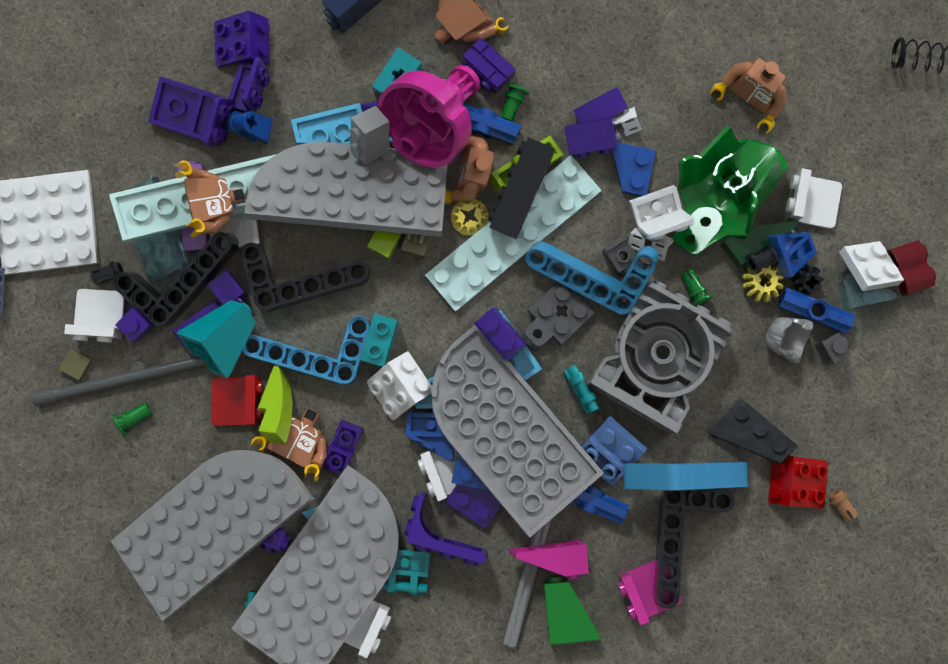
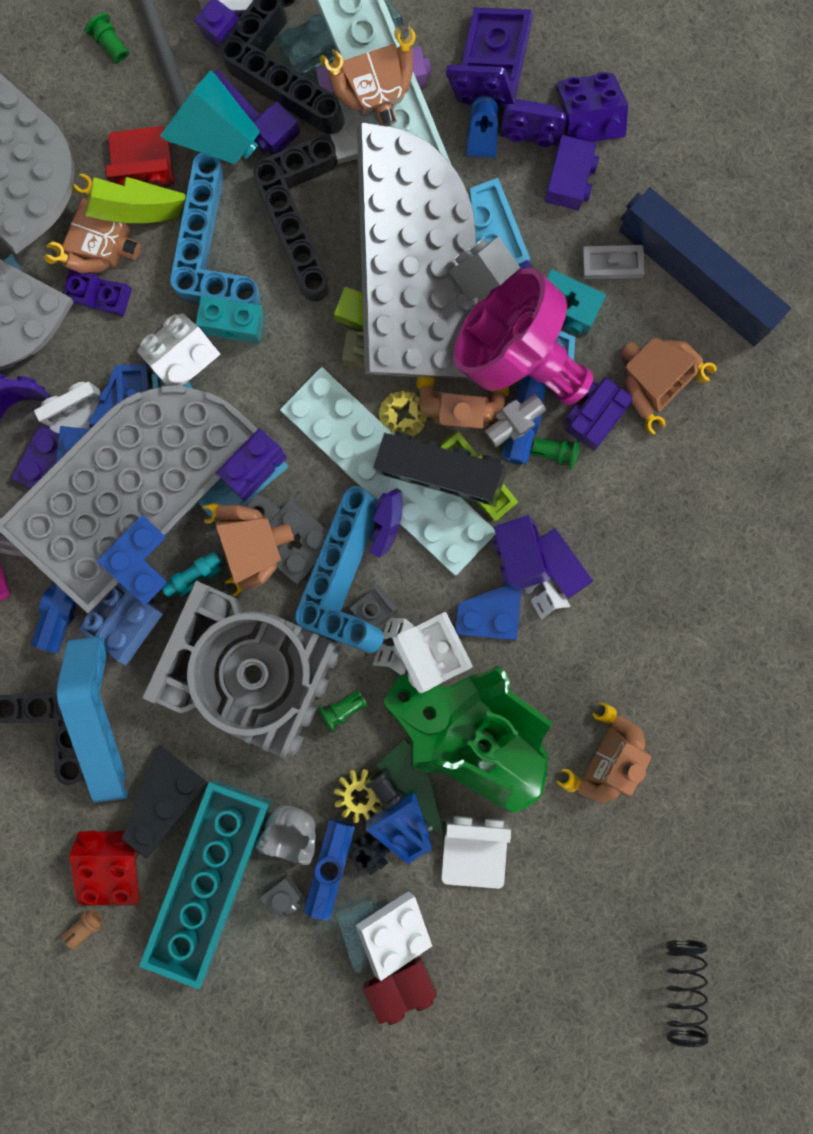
camera: 75 degrees right, 0 degrees up
none -> blue brick [97,514,167,605]
none -> teal brick [139,779,273,989]
none -> nougat torso [202,503,294,597]
none -> dark purple slope [369,488,402,558]
none -> light grey axle [484,394,546,447]
none -> dark purple brick [545,135,599,211]
none -> light grey plate [582,245,645,279]

